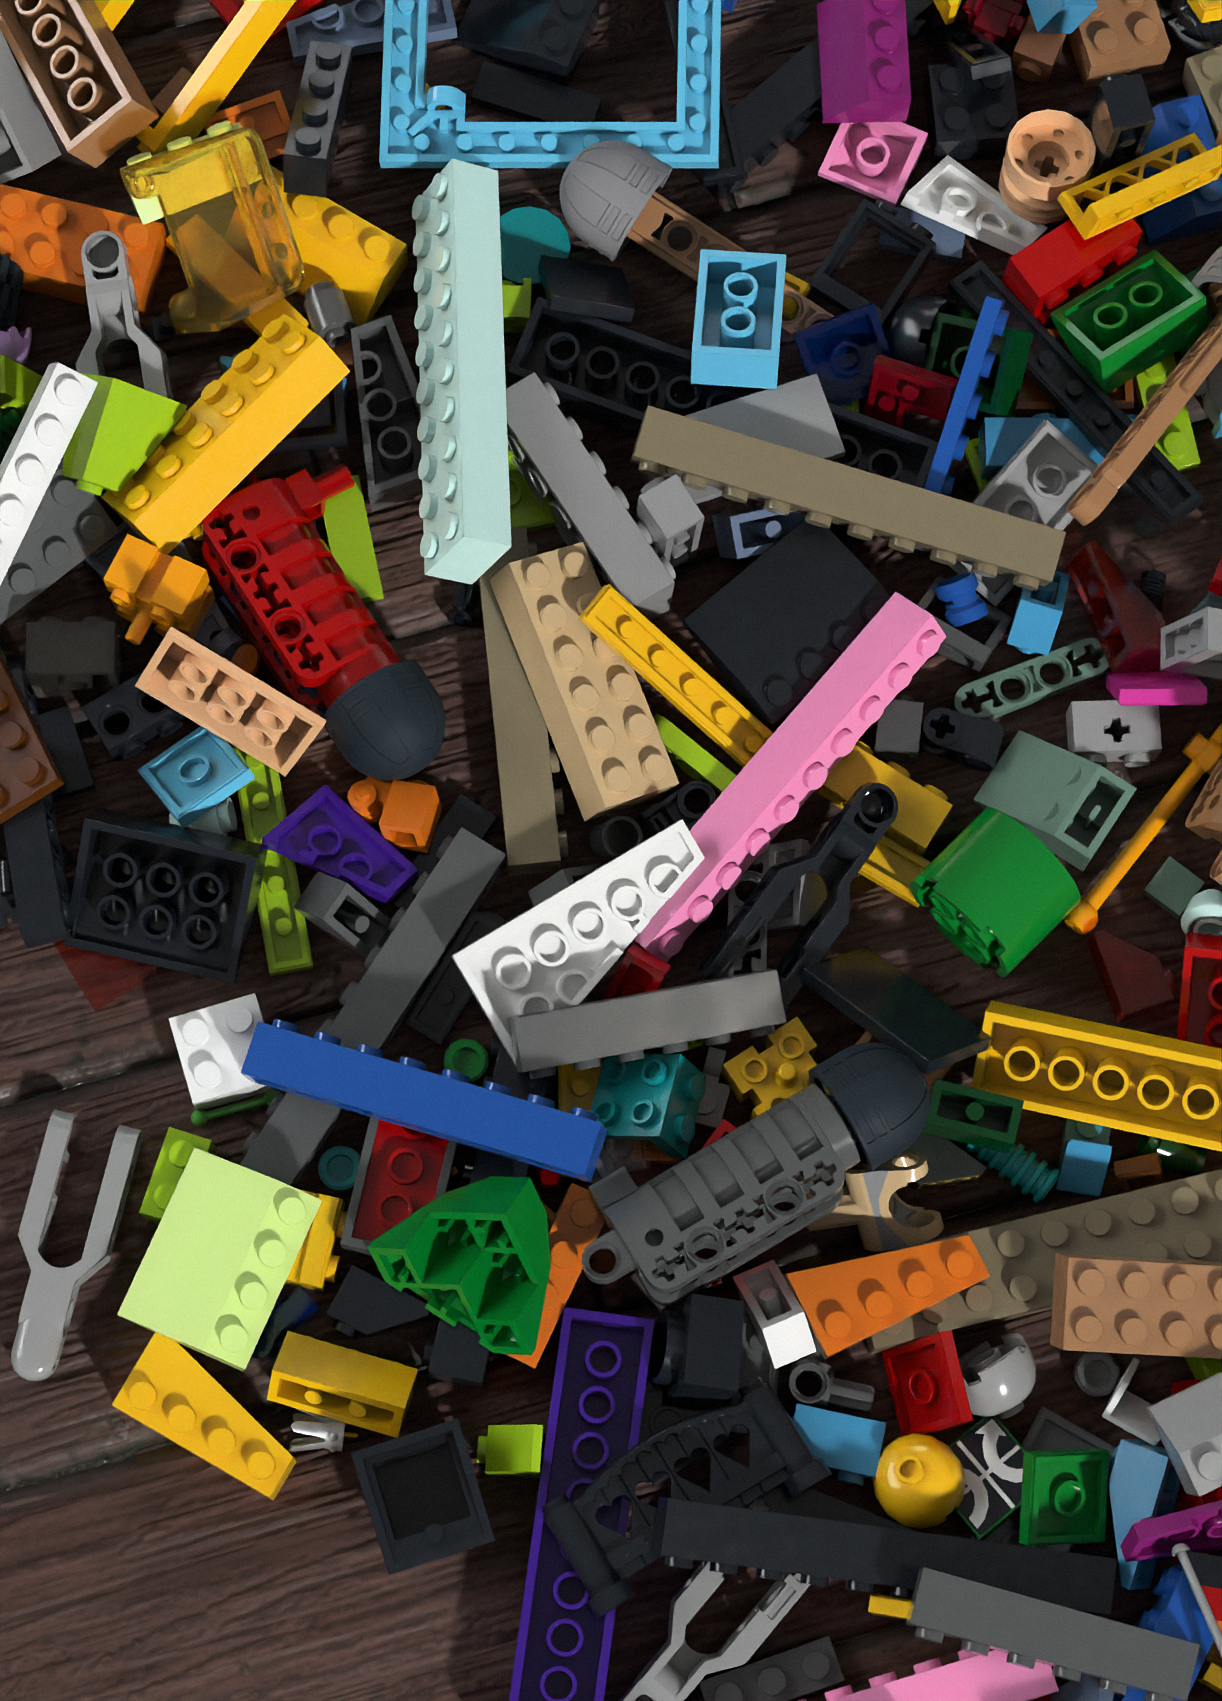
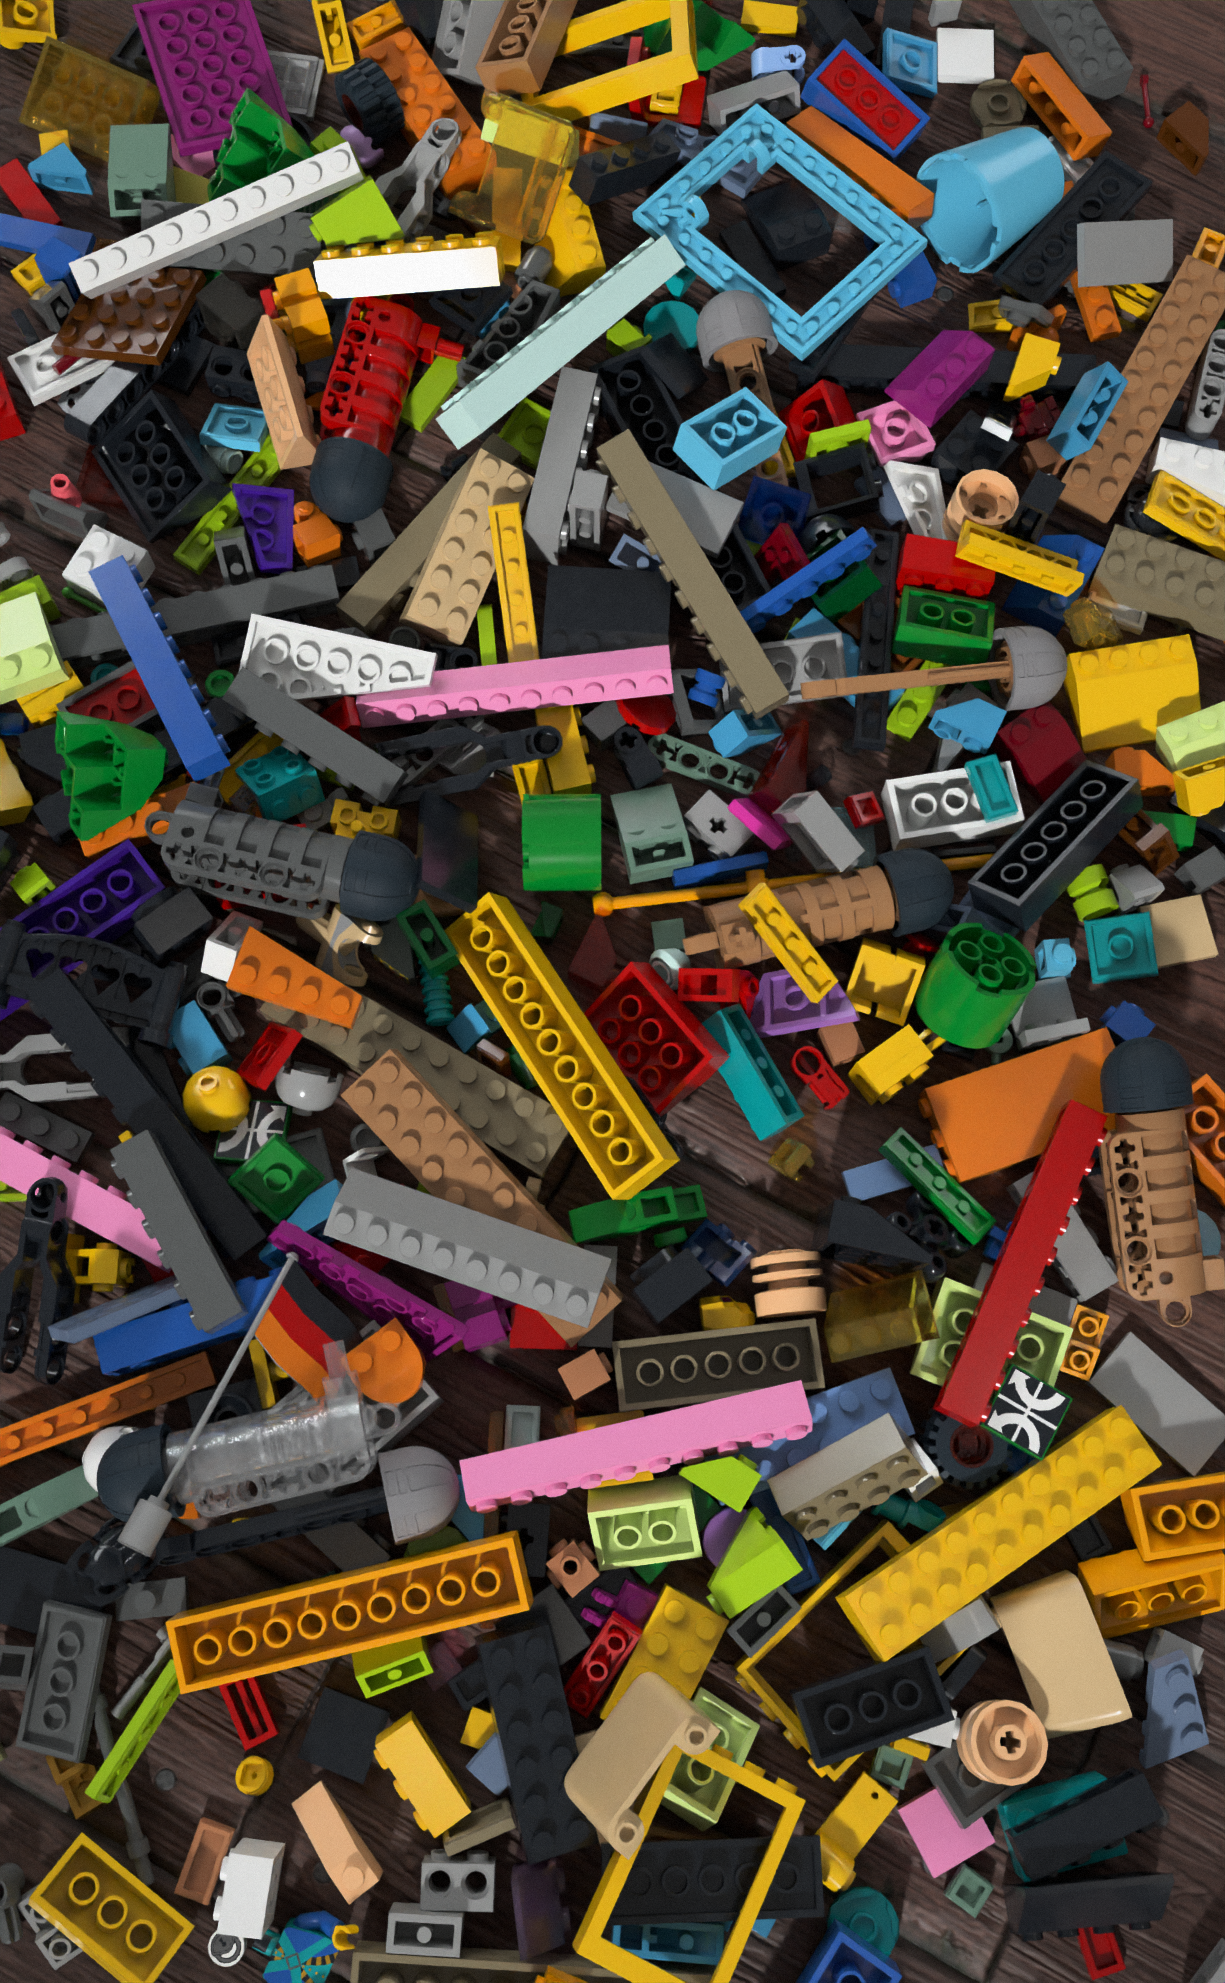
camera: 45 degrees right, 0 degrees up
none -> dark grey tile [29,488,109,539]
none -> coral cone [50,474,82,508]
none -> red tile [260,283,280,320]
none -> dark grey brick [351,508,396,564]
none -> dark green slope [531,901,564,946]
none -> sand blue slope [589,112,648,143]
none -> red tile [616,694,676,736]
none -> blue tile [671,851,769,890]
none -> red slope [778,379,857,462]
none -> lime tile [804,419,872,460]

